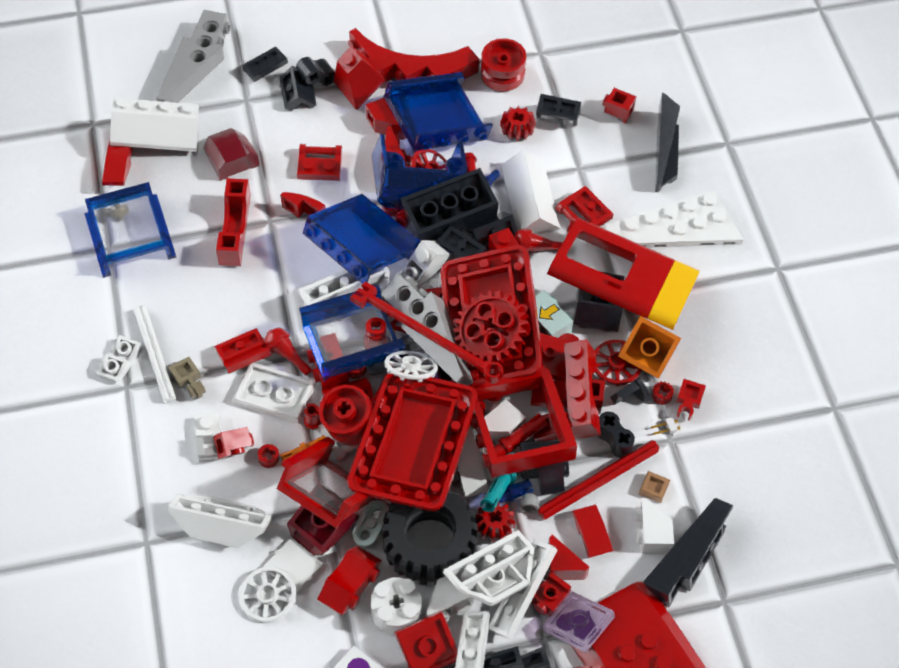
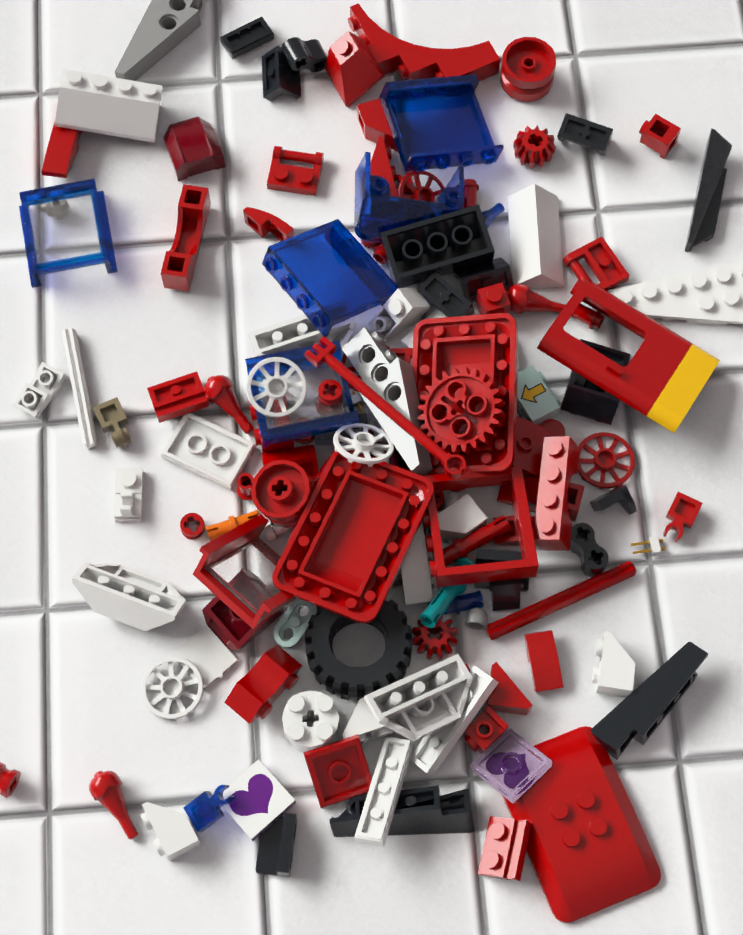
camera: 10 degrees right, 10 degrees up
brick [213,427,254,459] -> none
orange slope [618,316,681,379] -> none
medium nougat tile [639,471,670,503] -> none
red bush [652,381,674,405] -> none
none -> white wheel [246,357,307,418]
none -> red pin [572,303,605,330]

